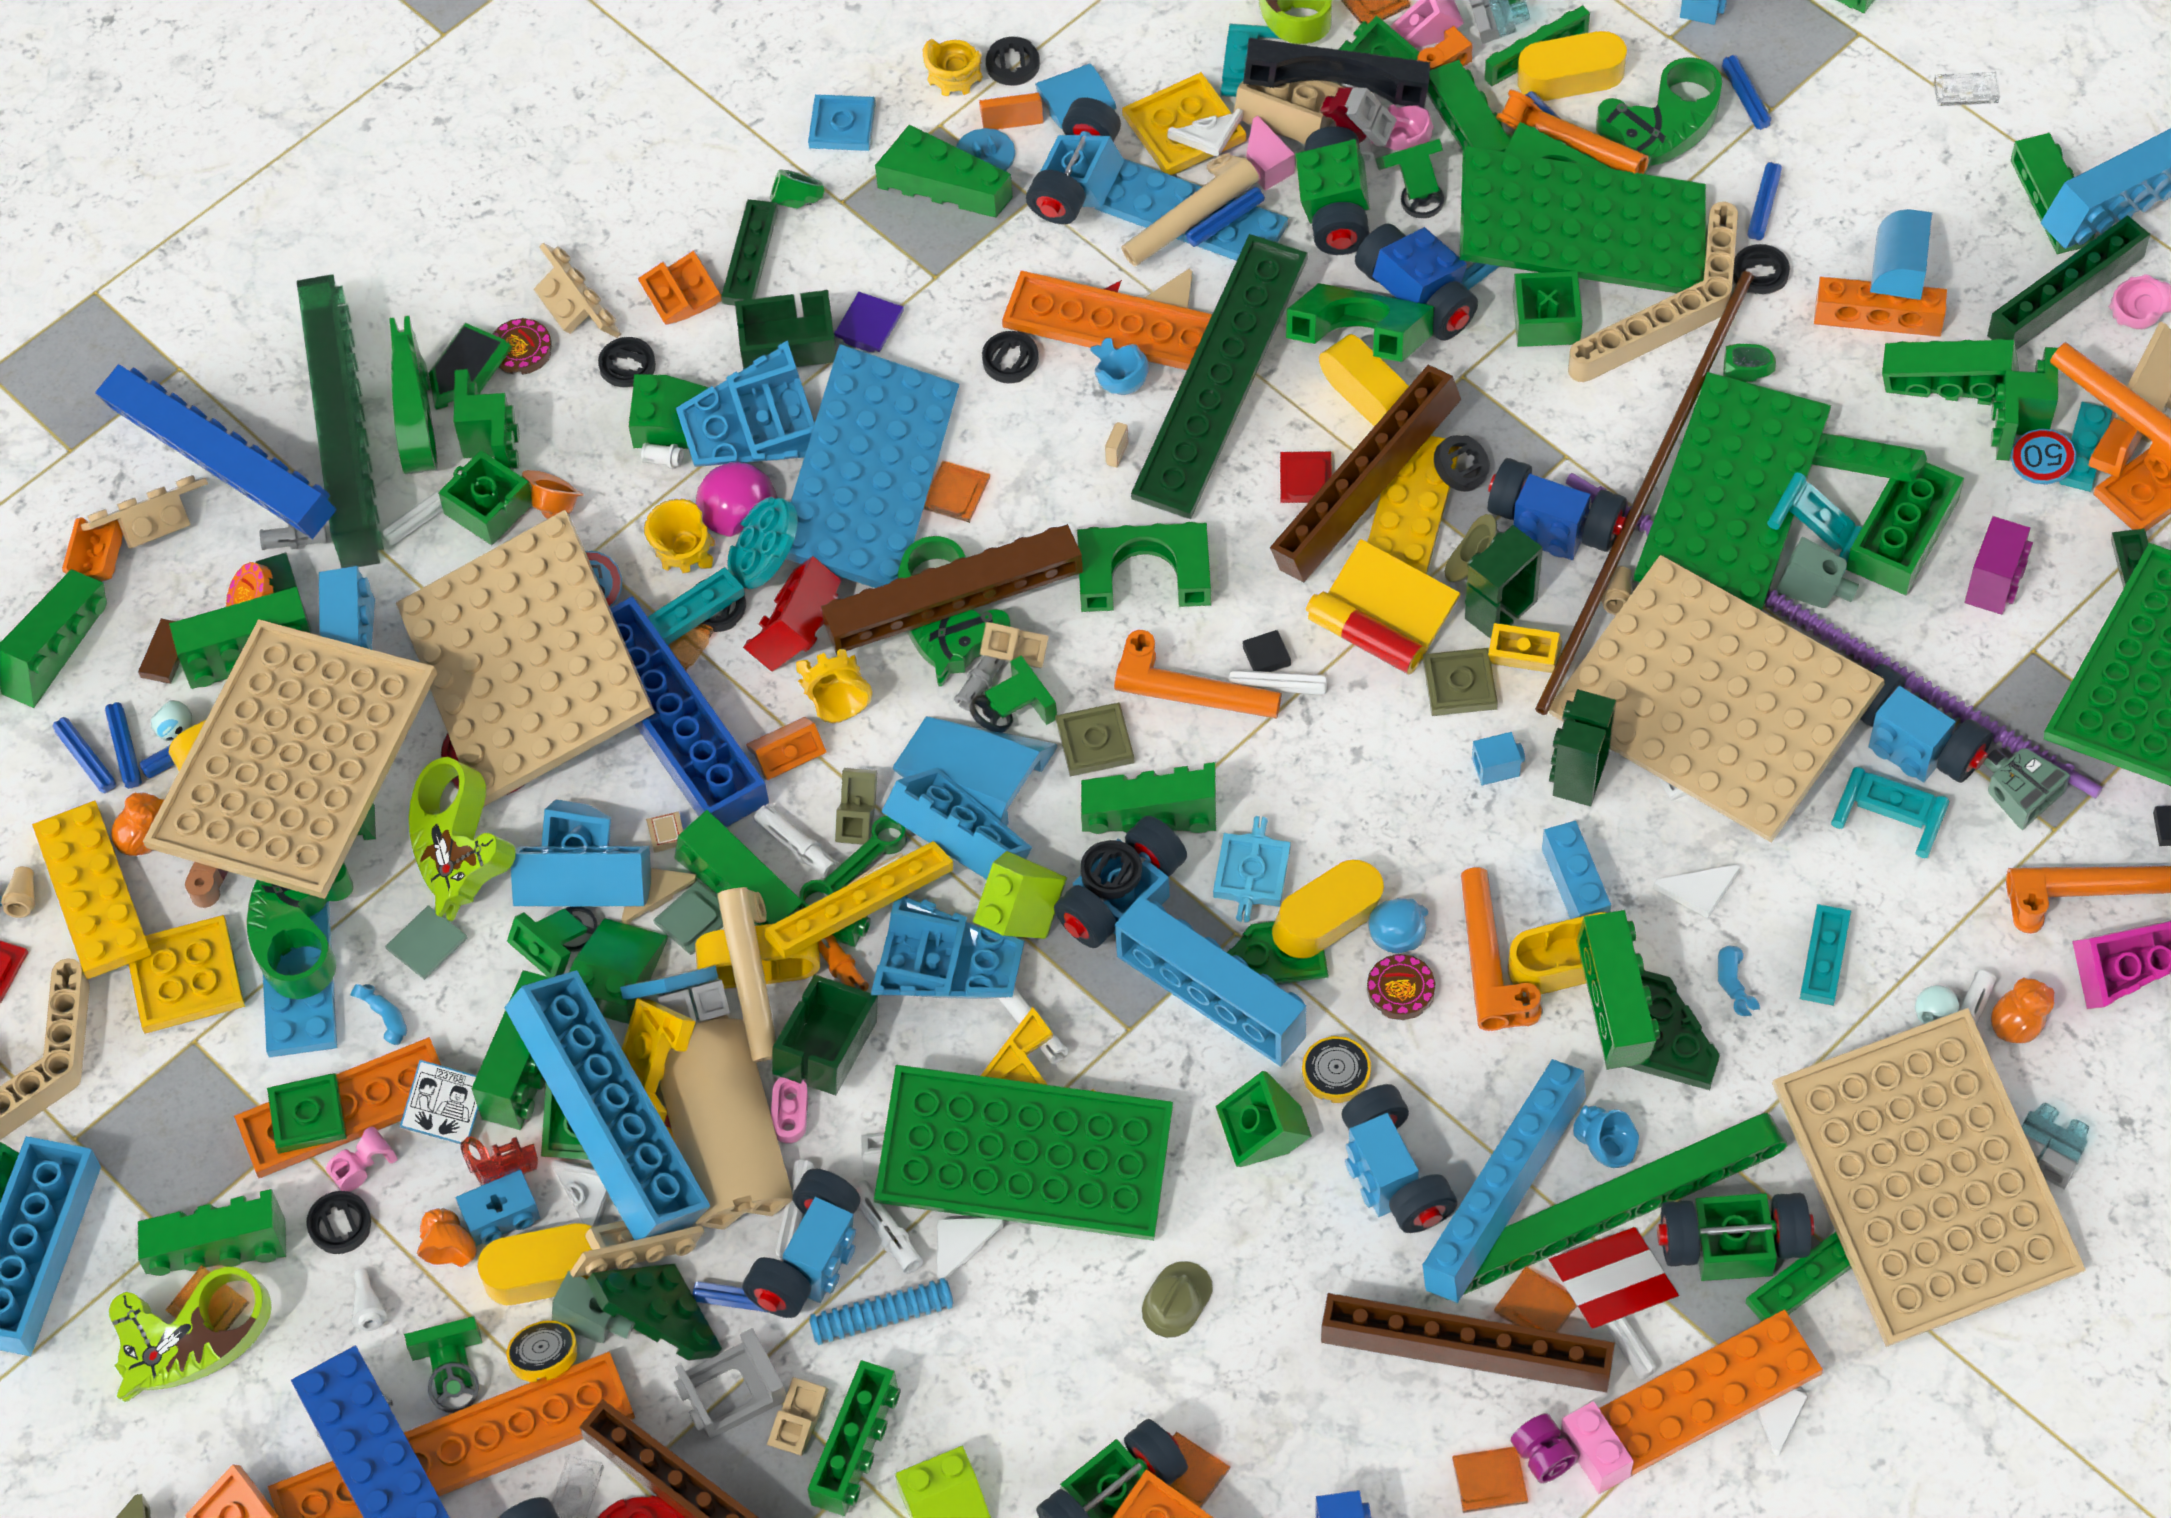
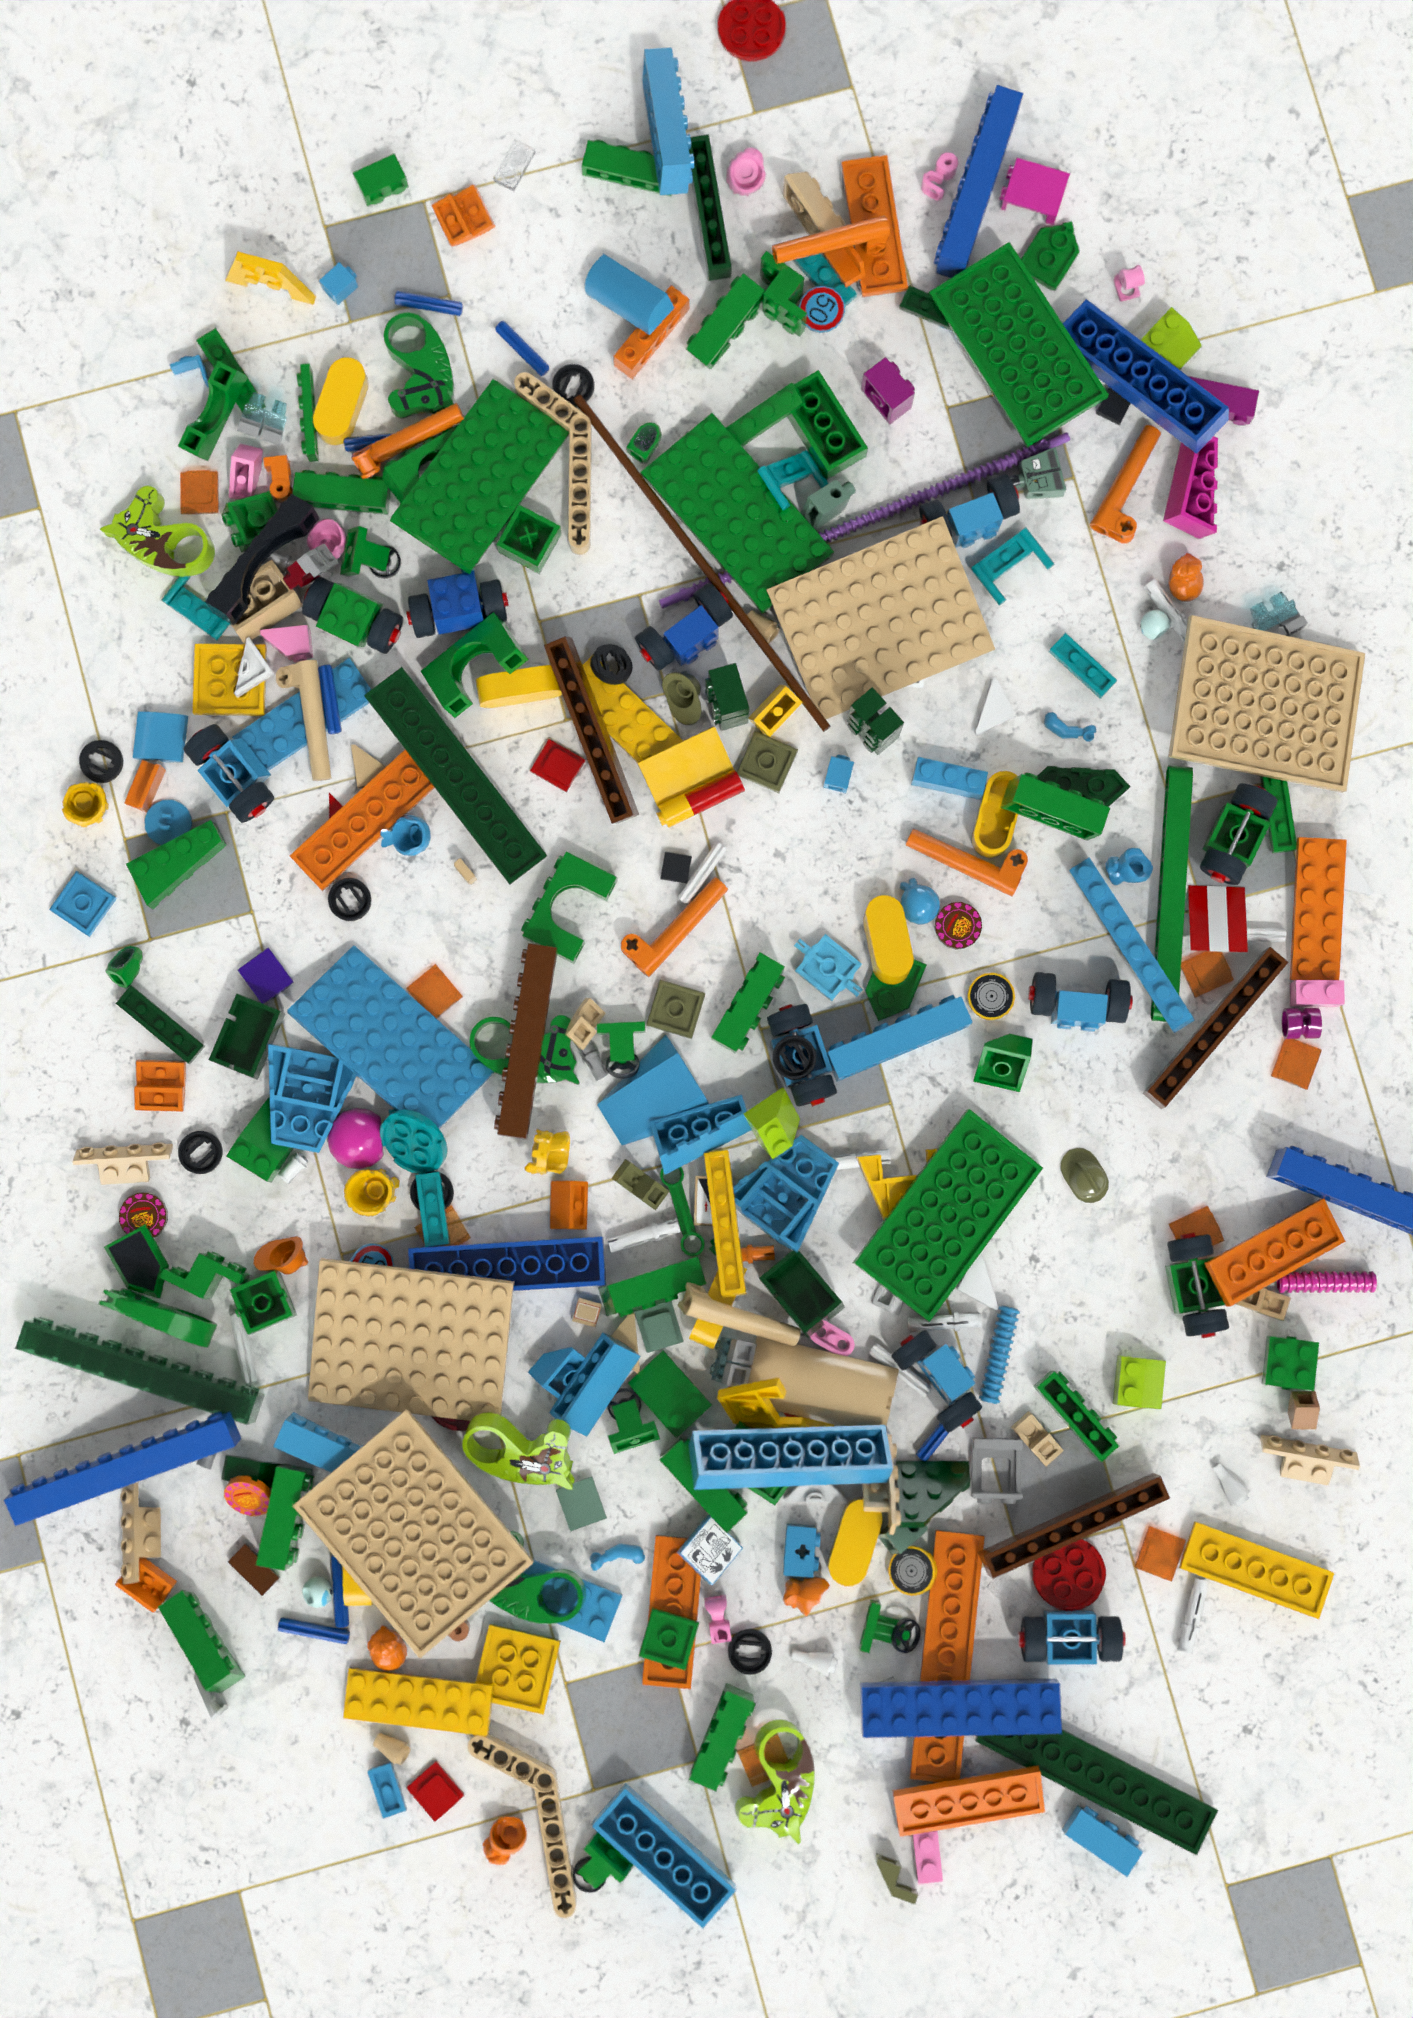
camera: 65 degrees left, 25 degrees up
blue axle [53,717,116,794] -> none
clear red piece [460,1136,538,1186] -> none
dark azure tile [620,966,718,1000] -> none
red wedge [743,556,842,672] -> none
none -> orange slope [431,184,496,247]

